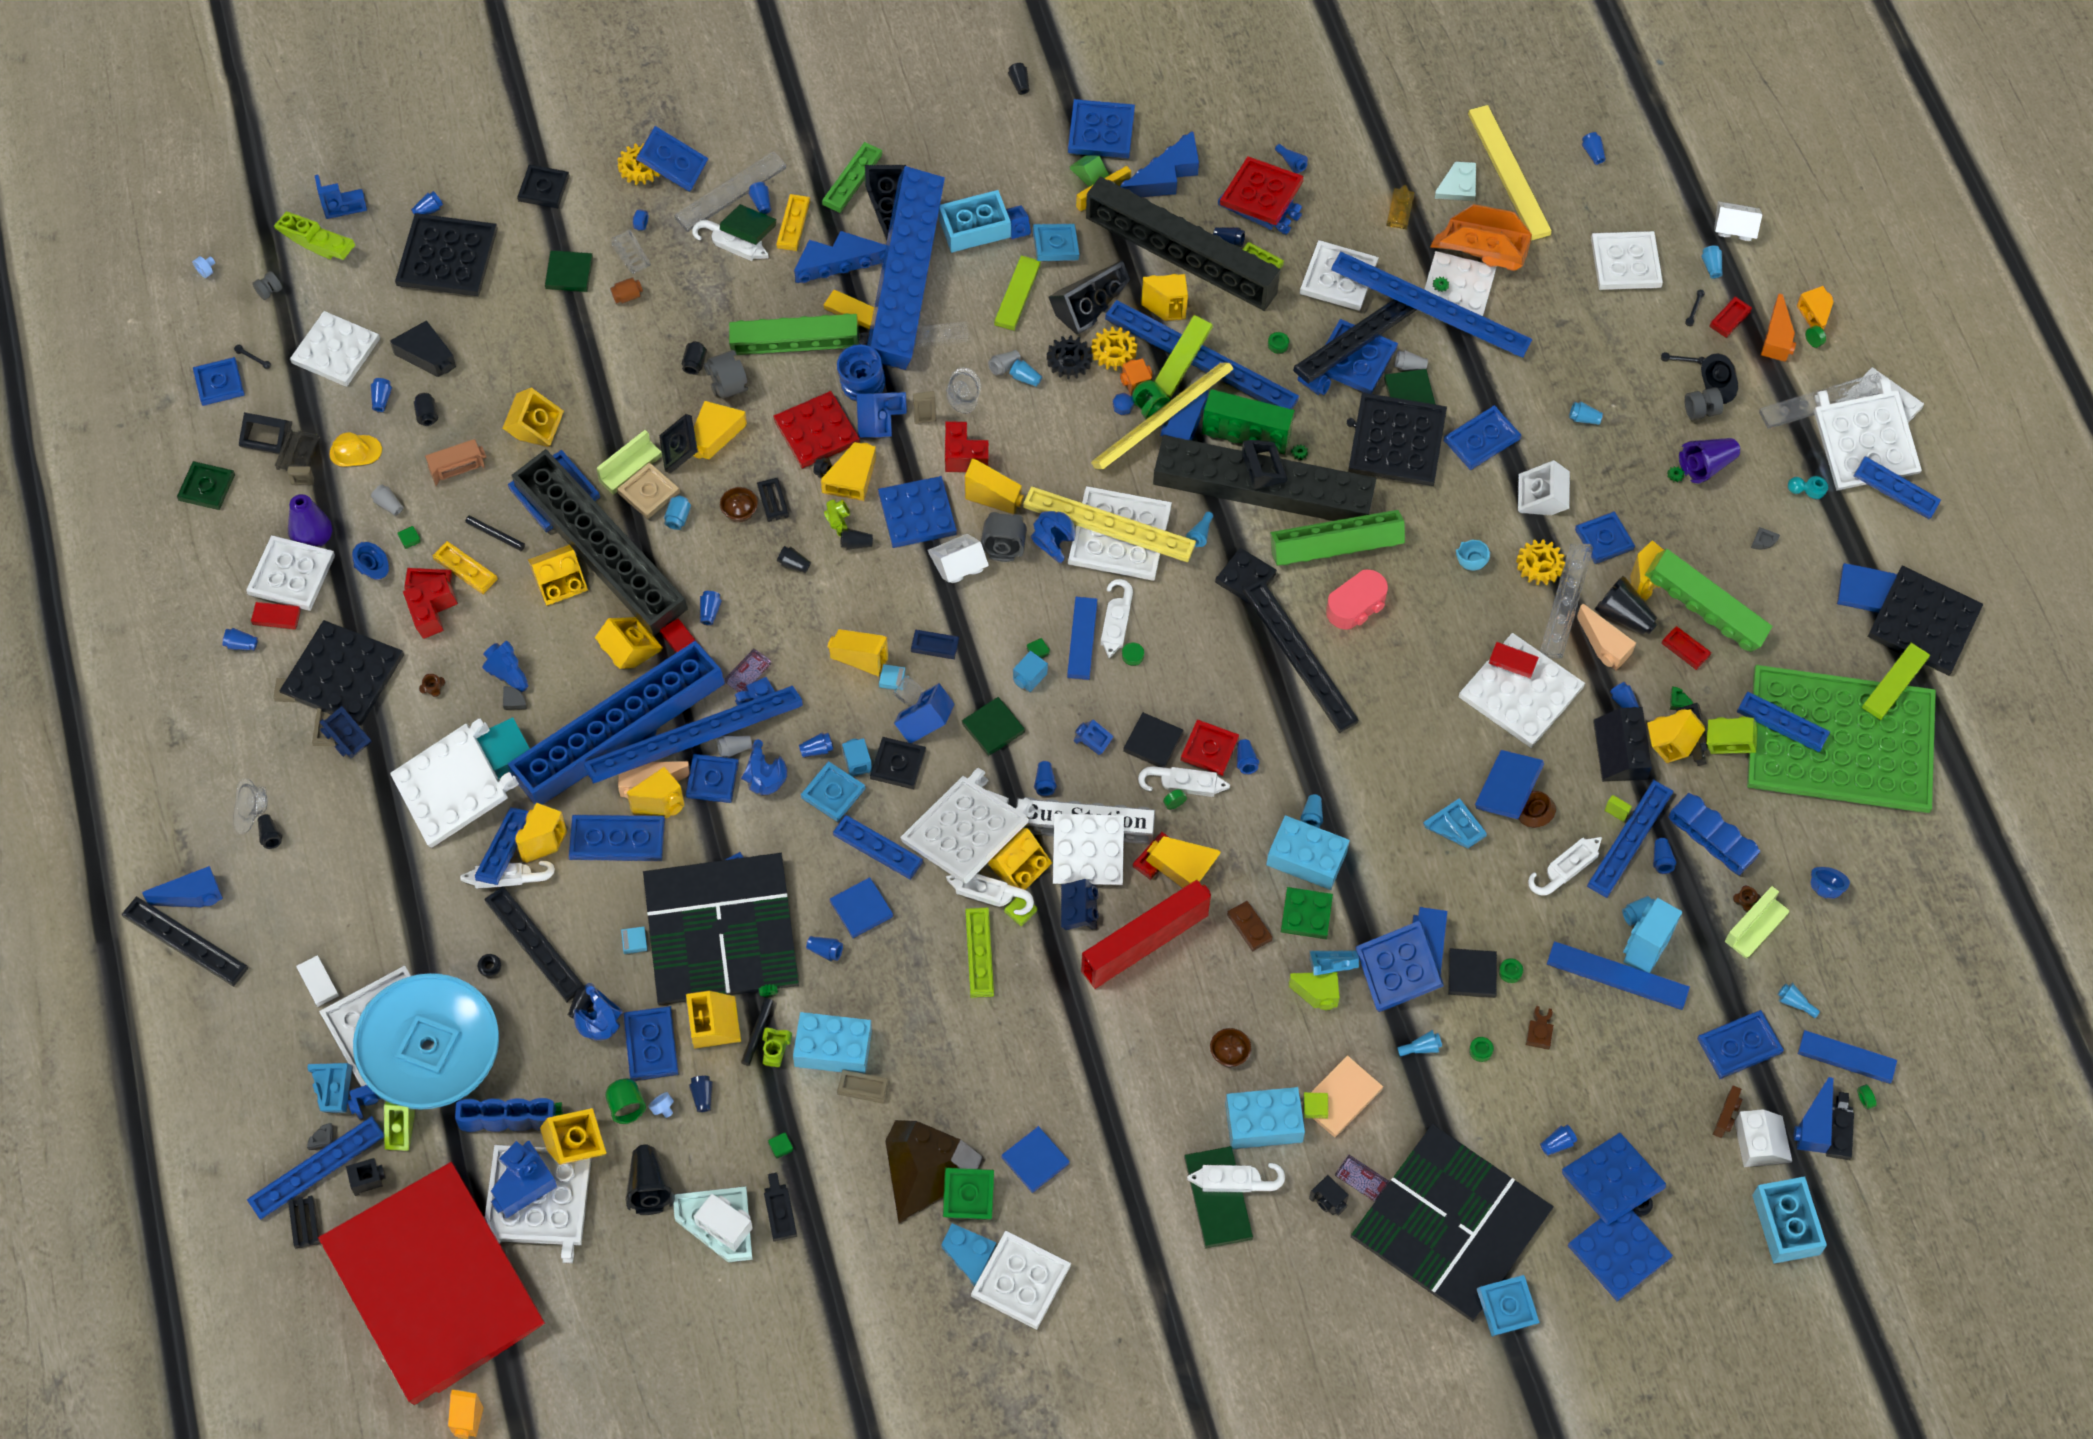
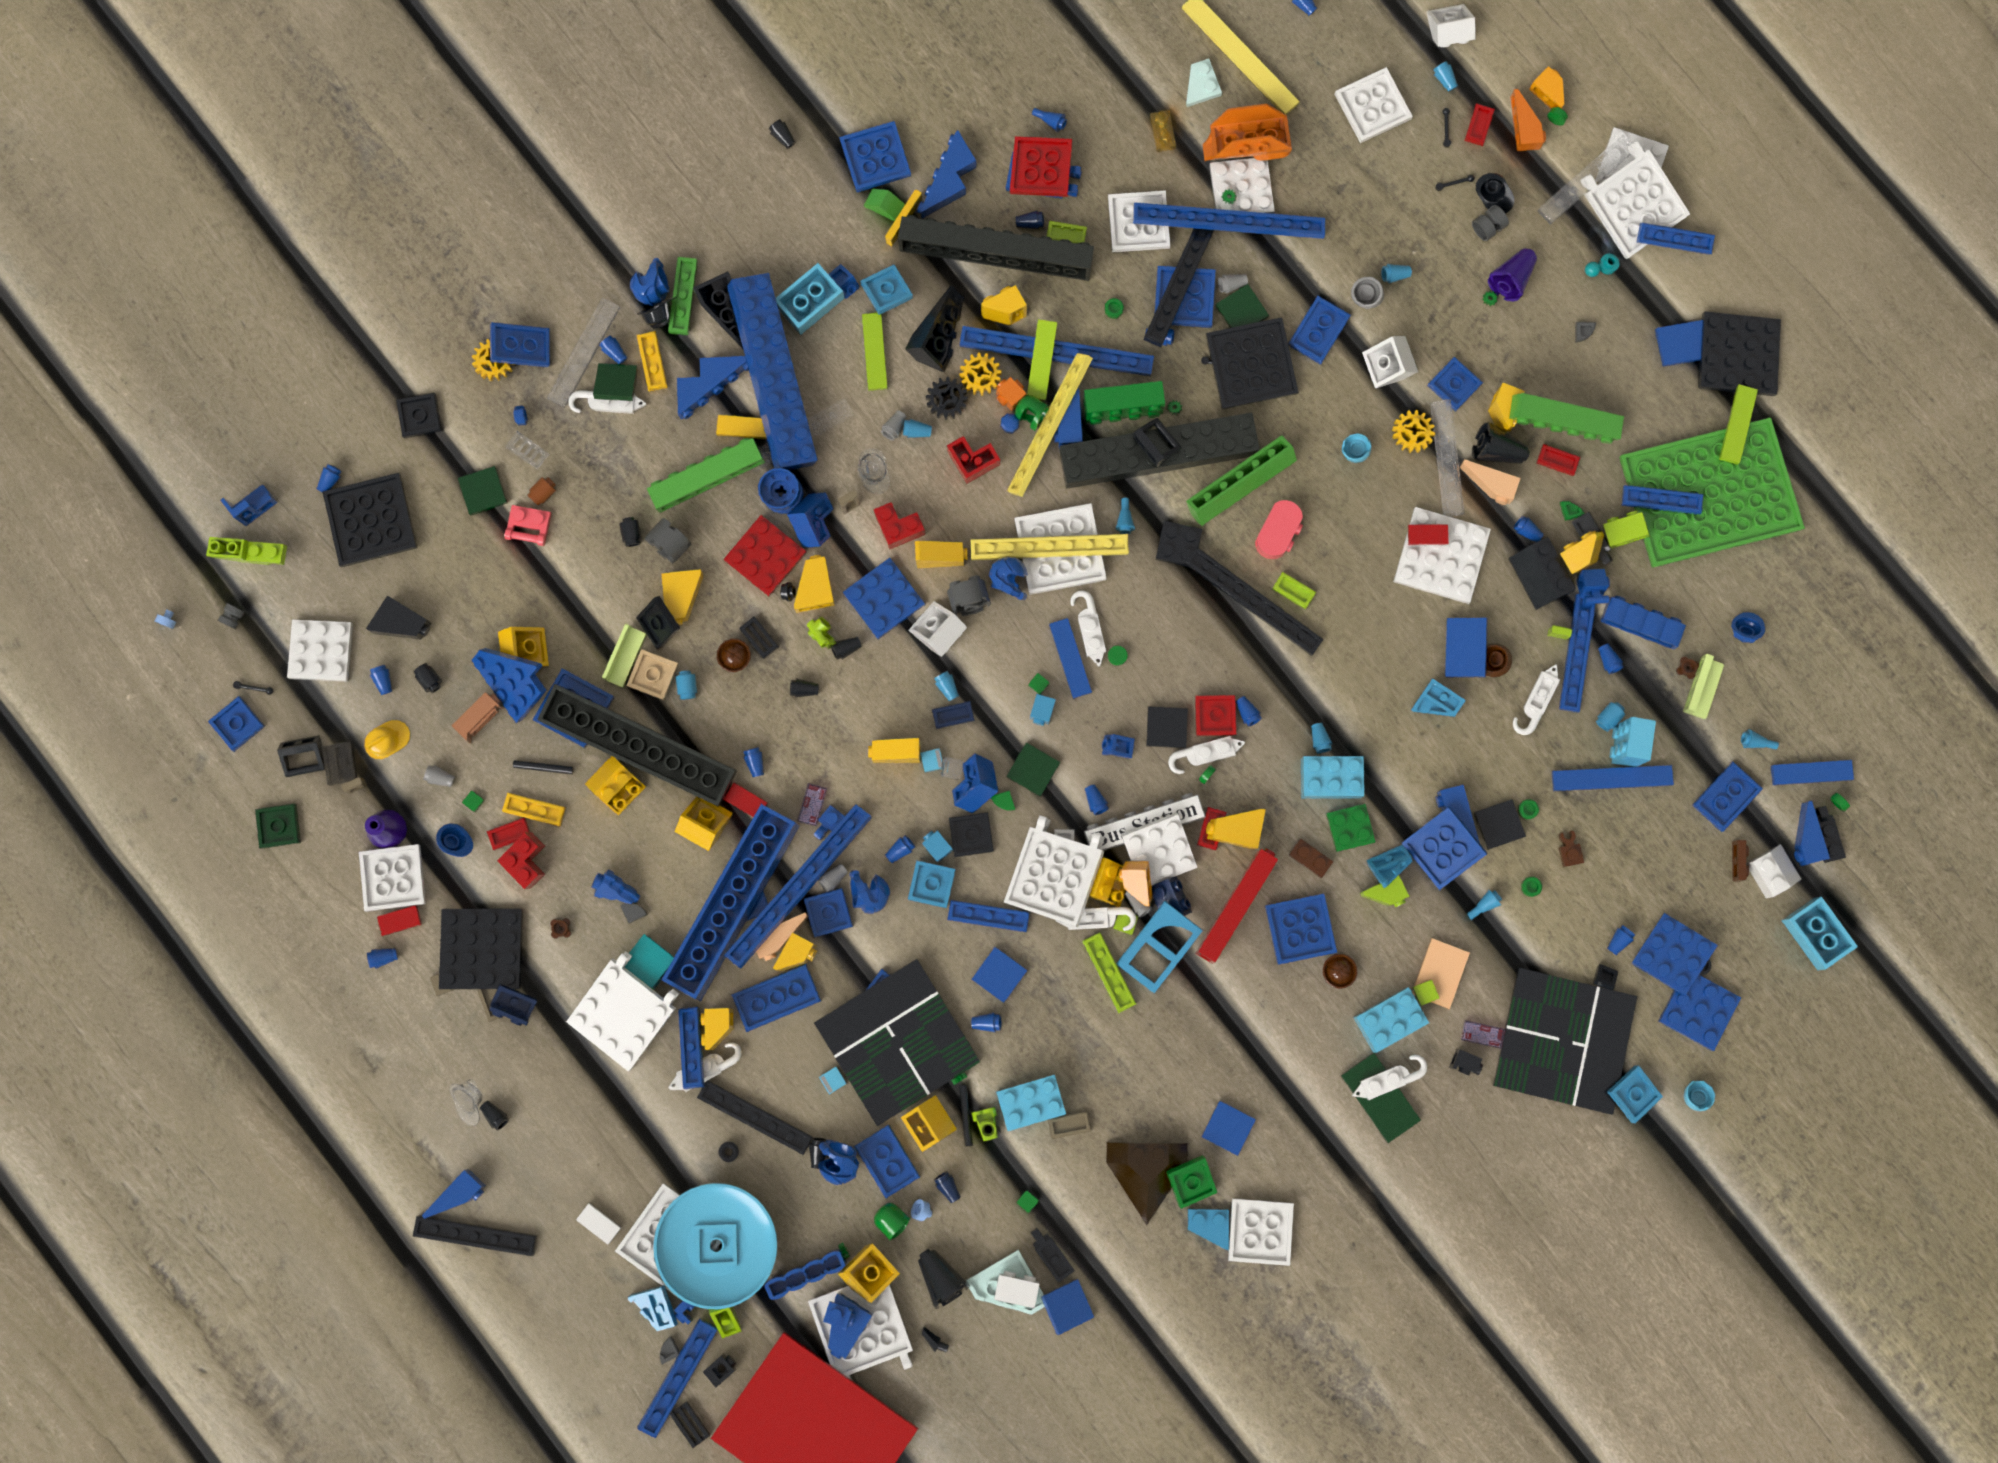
camera: 20 degrees left, 20 degrees up
none -> blue wing [471,648,547,723]
none -> coral plate [504,505,551,546]
none -> blue helmet [630,258,670,306]
none -> black piece [637,297,677,329]
none -> black bar [922,1326,949,1353]
none -> dark azure cone [934,671,959,701]
none -> red brick [947,436,1000,484]
none -> green tile [991,790,1016,811]
none -> blue tile [1041,1279,1094,1335]
none -> dark azure window [1116,901,1203,993]
none -> slope [1119,861,1153,906]
none -> light grey cone [1125,891,1153,918]
none -> blue plate [1265,894,1337,965]
none -> lime tile [1272,572,1316,609]
none -> light grey hat [1351,277,1384,309]
none -> blue brick [1576,569,1610,604]
none -> black tile [1593,964,1618,991]
none -> medium azure hair [1683,1080,1715,1111]

